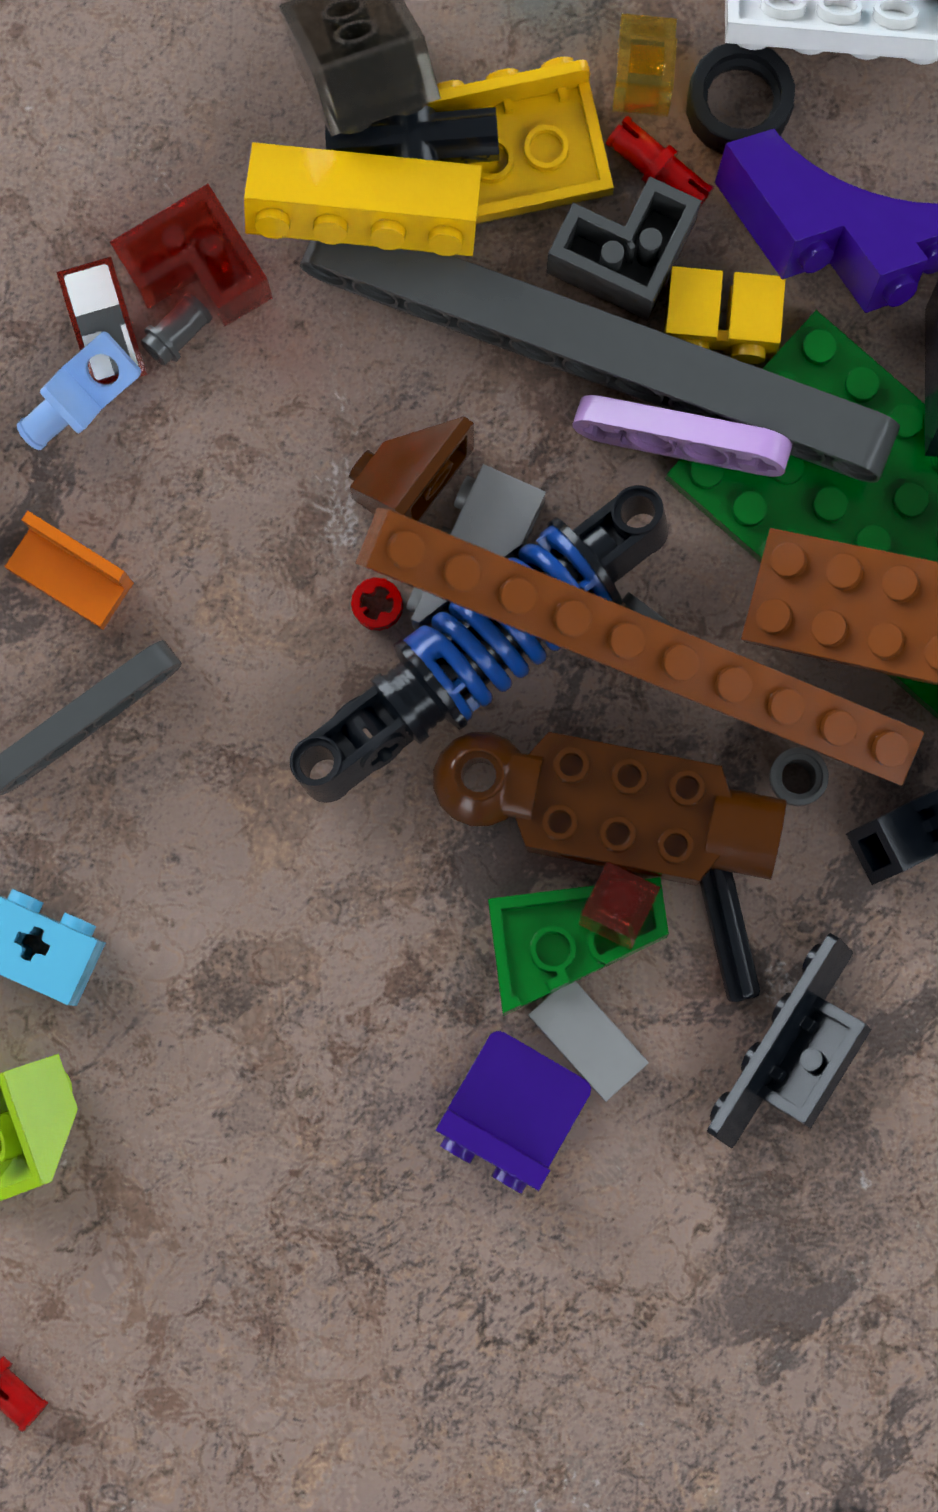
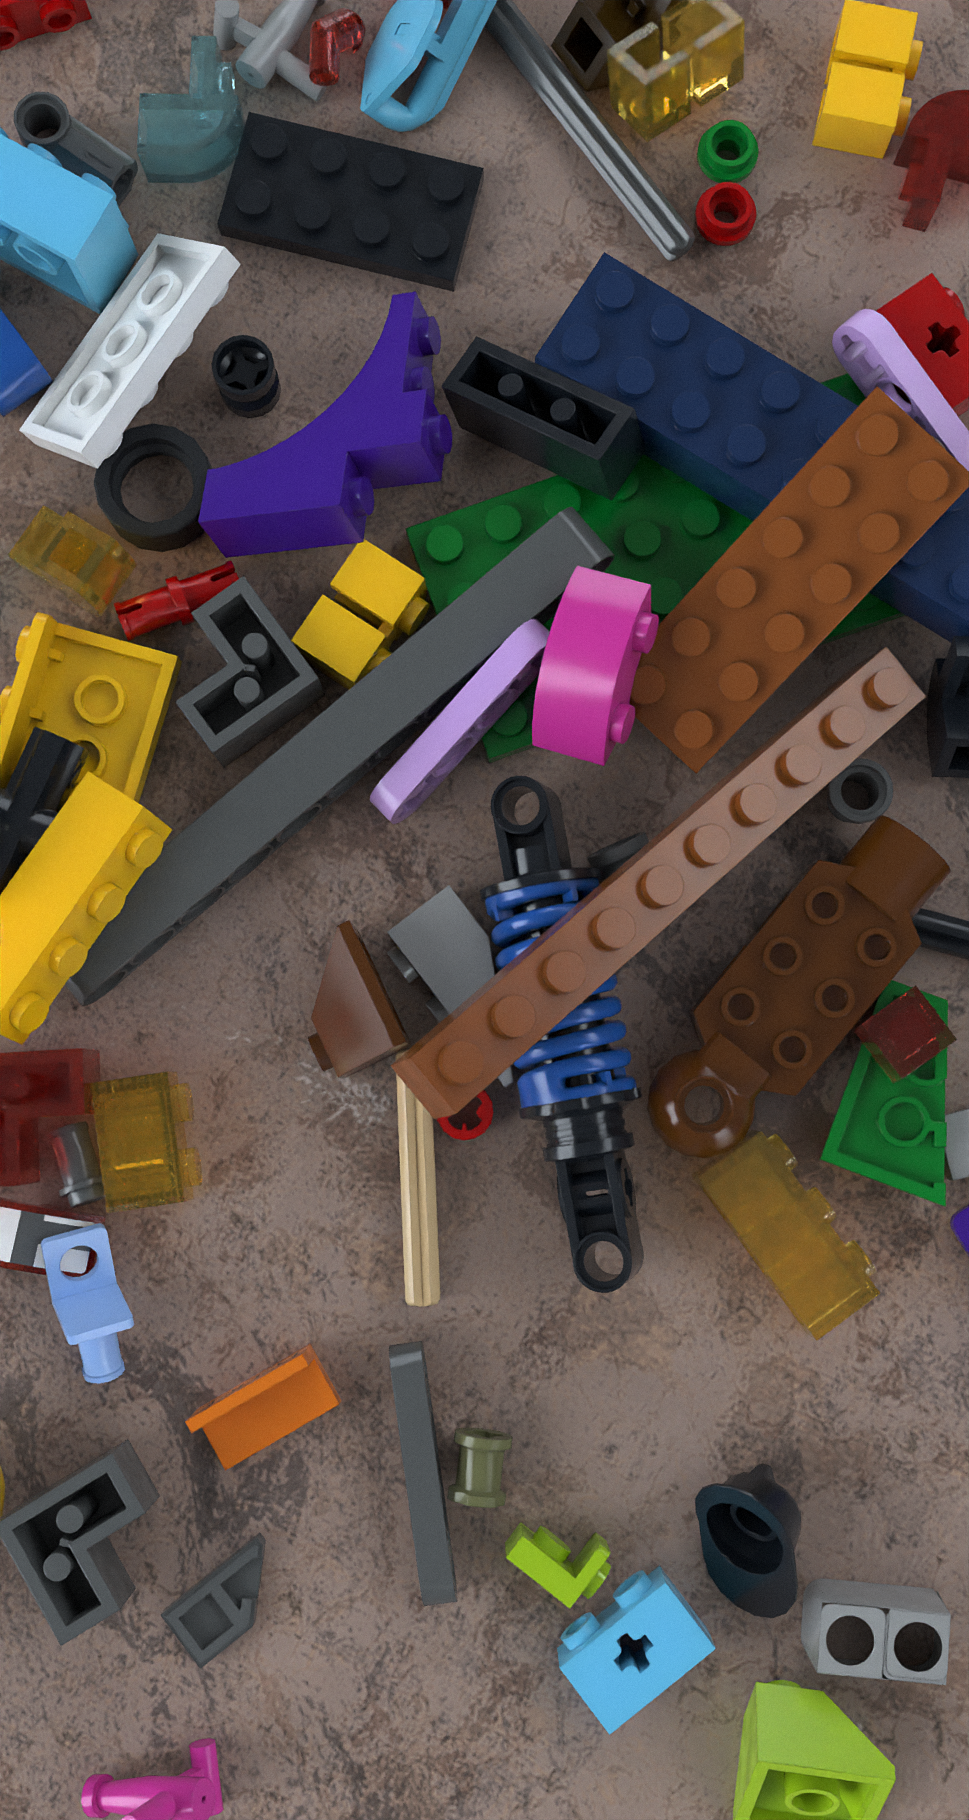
camera: 60 degrees left, 0 degrees up
none -> clear yellow brick [90,1071,202,1213]
none -> black wheel [211,335,281,418]
none -> tan axle [396,1050,440,1307]
none -> olive bush [447,1427,513,1508]
none -> lime bracket [505,1522,611,1609]
none -> dark pink brick [532,566,659,766]
none -> clear yellow brick [691,1130,881,1341]
none -> black piece [695,1463,801,1618]
none -> light grey piece [800,1578,951,1685]

